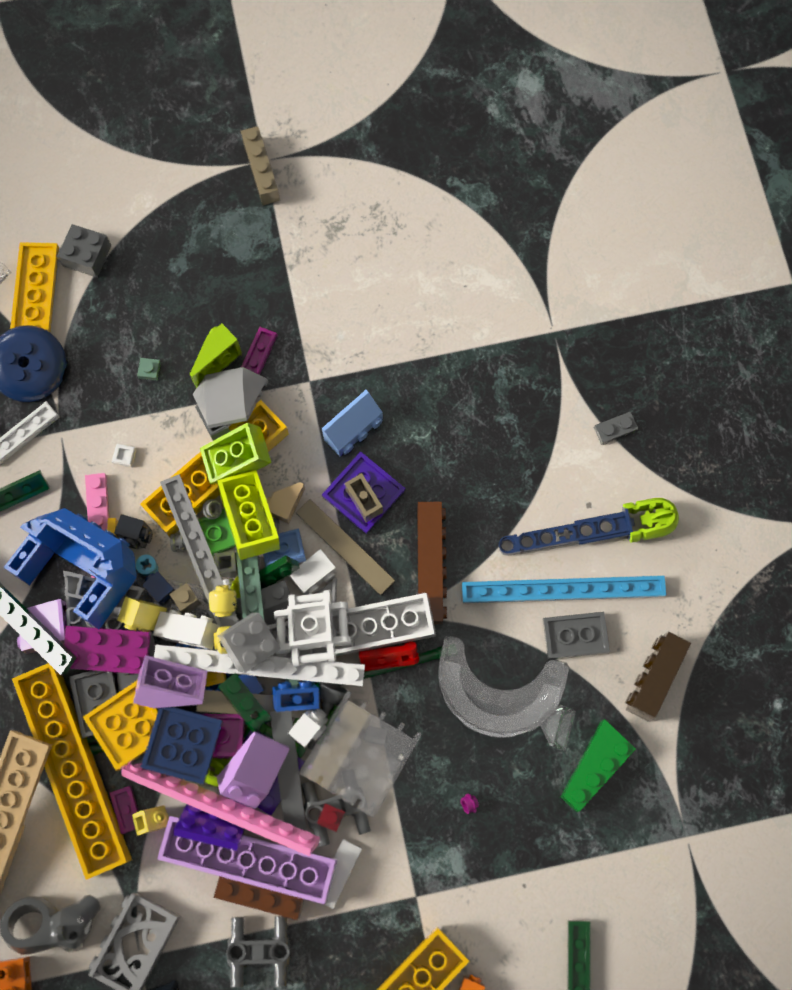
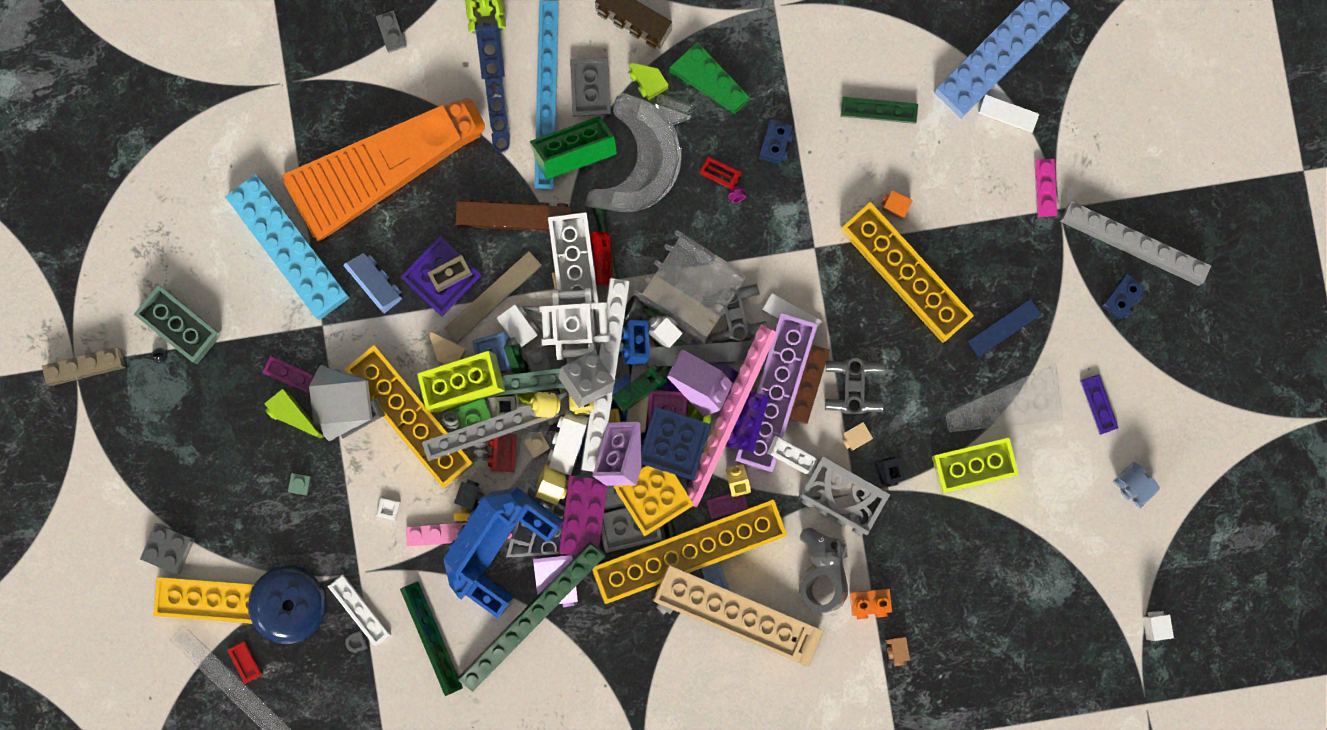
camera: 90 degrees left, 10 degrees up
medium azure bush [136,554,158,577] -> none
dark blue brick [142,571,175,606] -> none
lime slope [200,423,272,485] -> none
dark red plate [317,803,345,832] -> none
none -> sand green brick [134,285,221,364]
none -> black hinge [151,348,168,364]
none -> medium azure brick [225,174,350,320]
none -> orange brick [282,98,485,242]
none -> red bracket [488,433,517,472]
none -> green slope [530,116,617,179]
none -> lime slope [628,63,668,100]
none -> red tile [699,156,742,190]
none -> medium blue plate [701,562,730,591]
none -> dark blue brick [759,119,794,165]
none -> white tile [767,436,819,476]
none -> tan brick [841,422,873,451]

